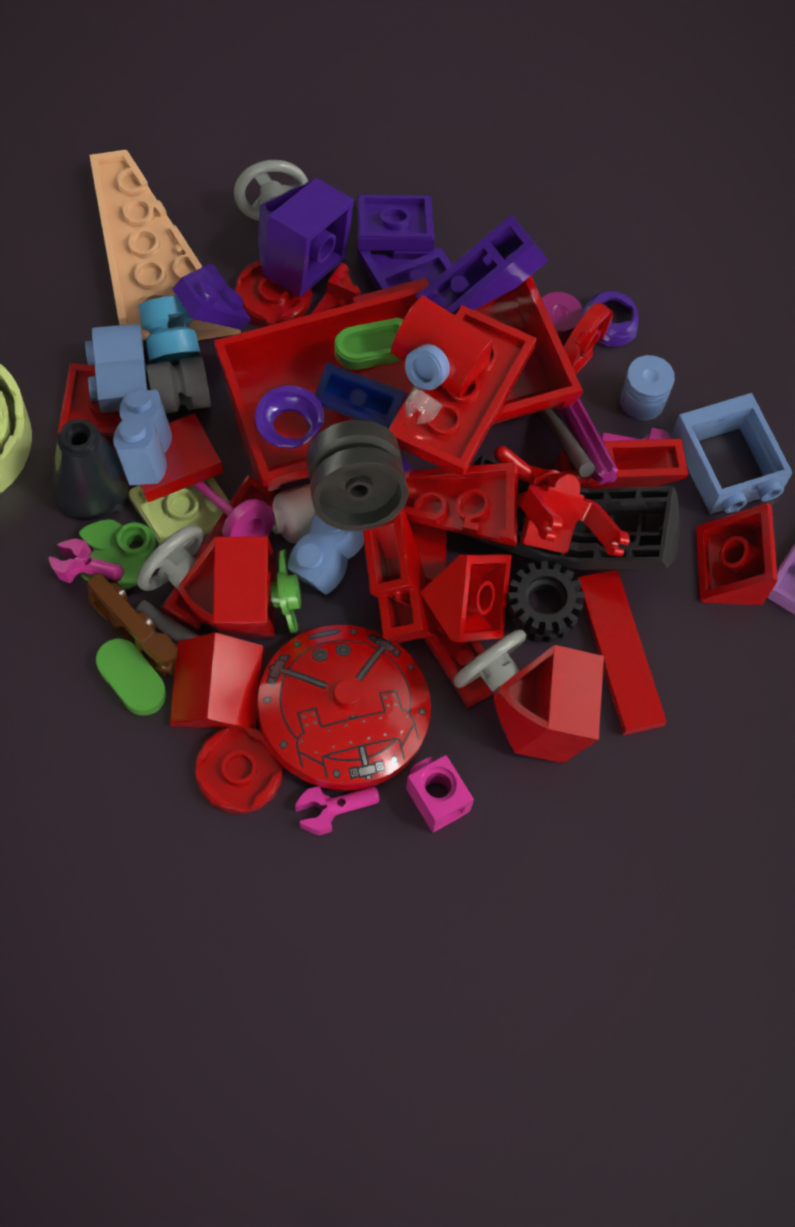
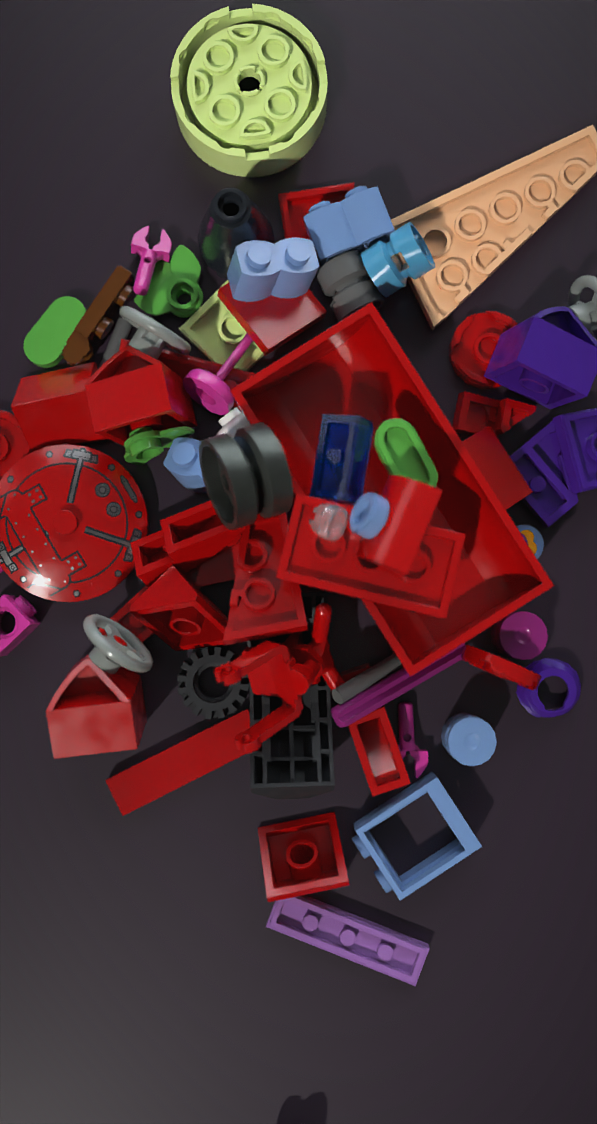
camera: 85 degrees right, 20 degrees up
dark purple wing [172,264,251,330] -> none
dark purple piece [255,385,324,449] -> none
dark purple slope [416,214,549,315] -> none

